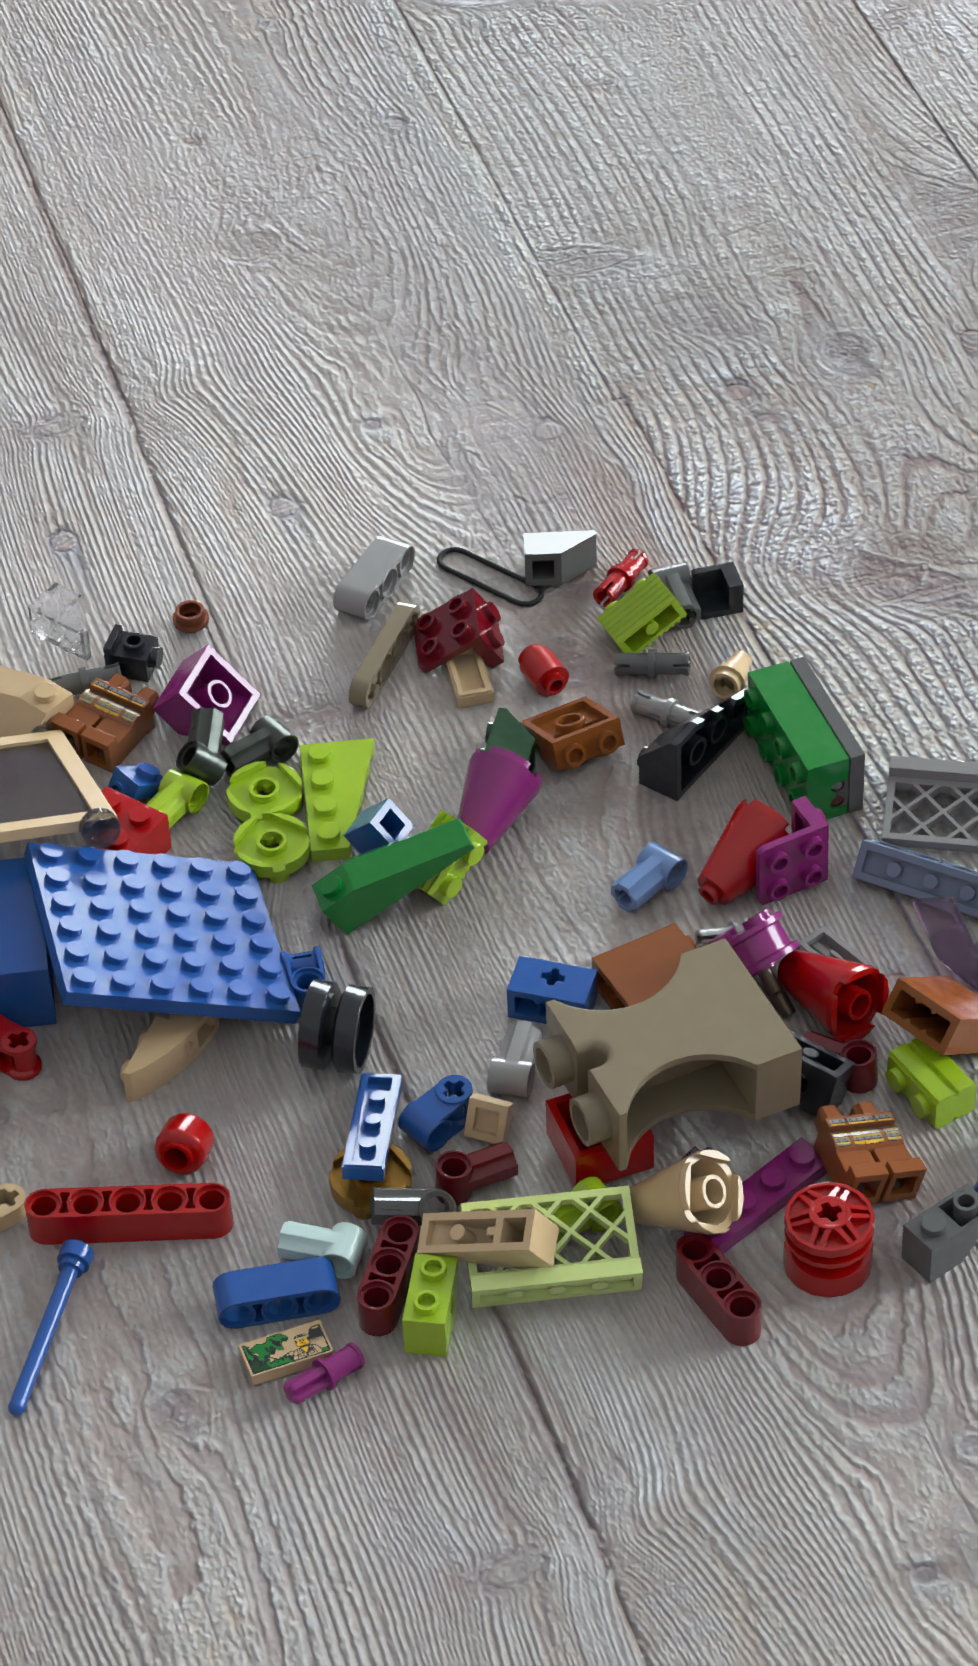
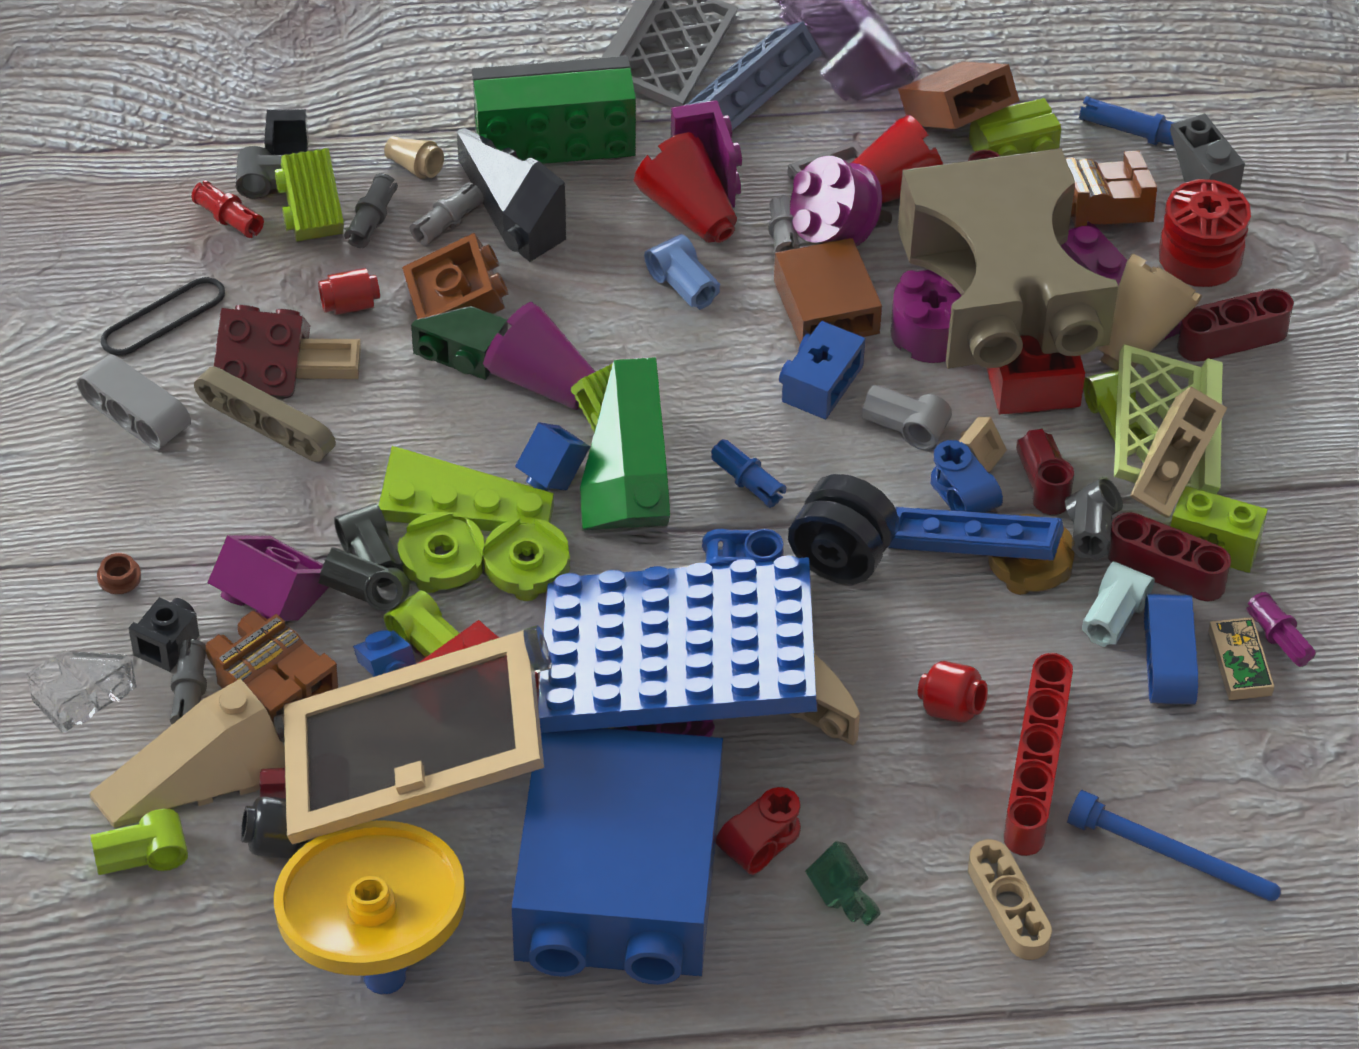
camera: 80 degrees left, 5 degrees up
dark grey slope [524,530,597,586] -> none
none -> blue axle [711,439,787,508]

